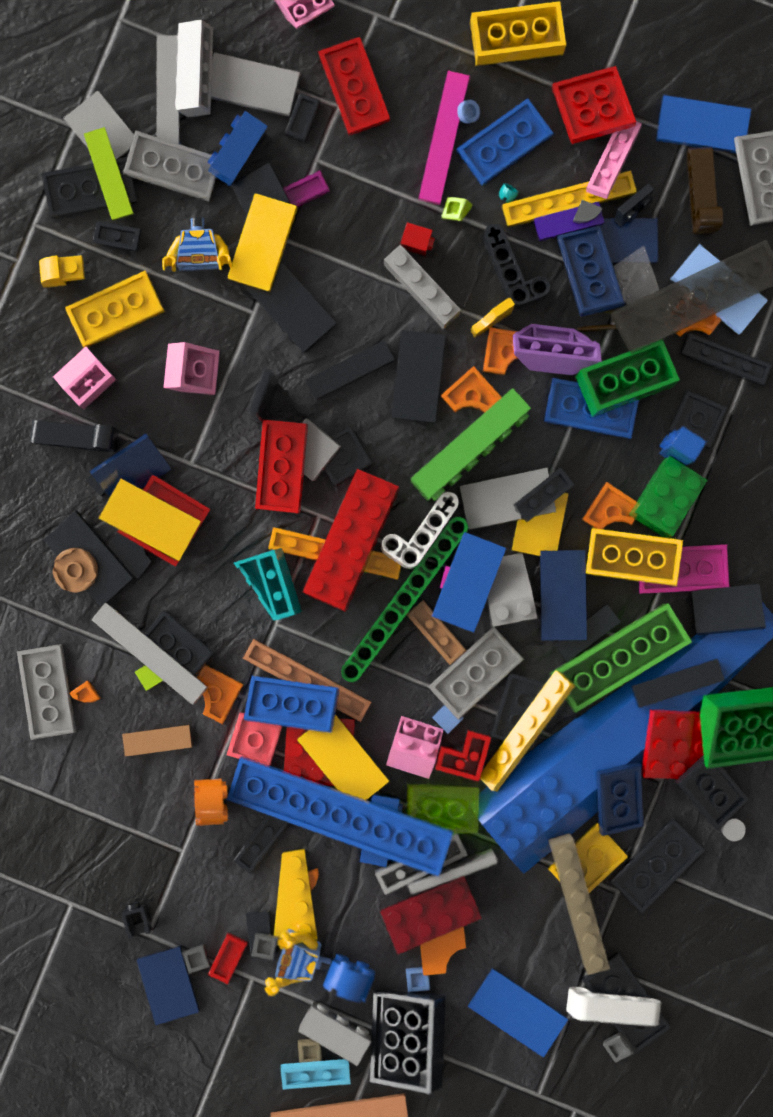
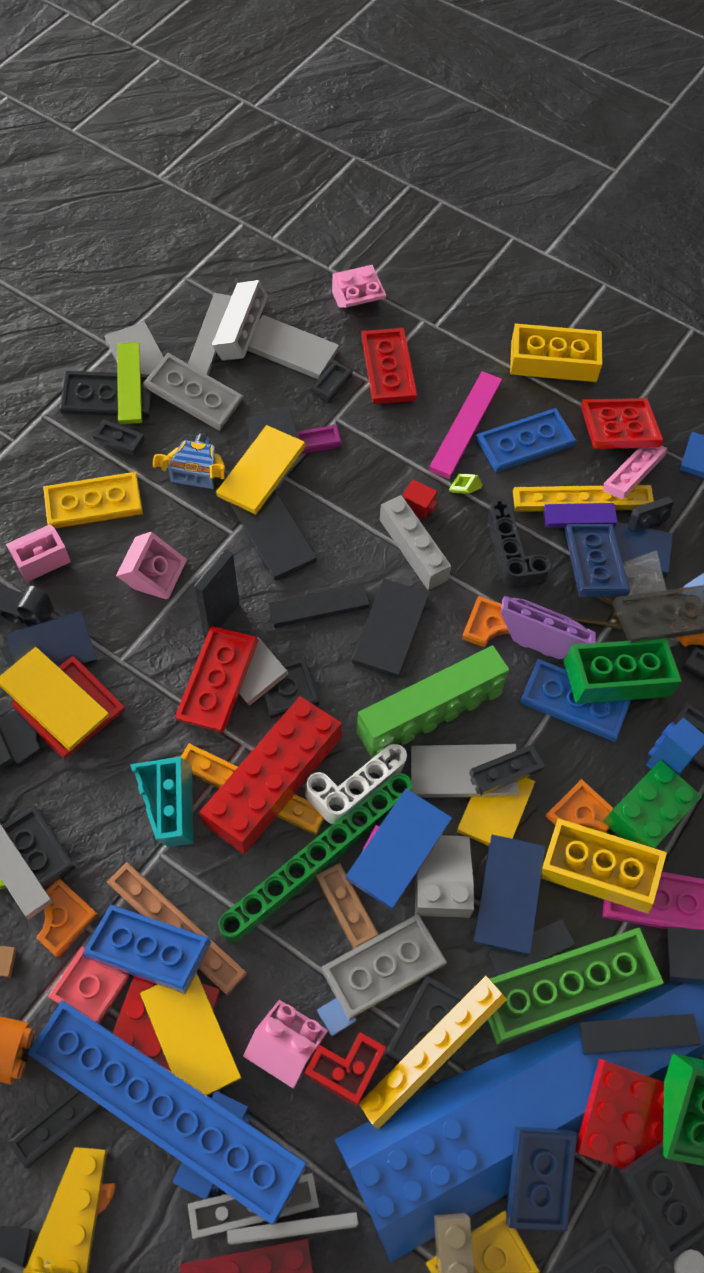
camera: 10 degrees right, 25 degrees down
yellow brick [39,255,85,288] -> none
blue brick [207,111,267,186] -> none
clear neon green slope [407,784,479,833] -> none
orange tile [441,366,502,413] -> none
medium blue tile [457,100,480,124] -> none
yellow tile [471,298,515,338] -> none
teal hinge [499,183,519,203] -> none
dark grey tile [573,200,602,223] -> none

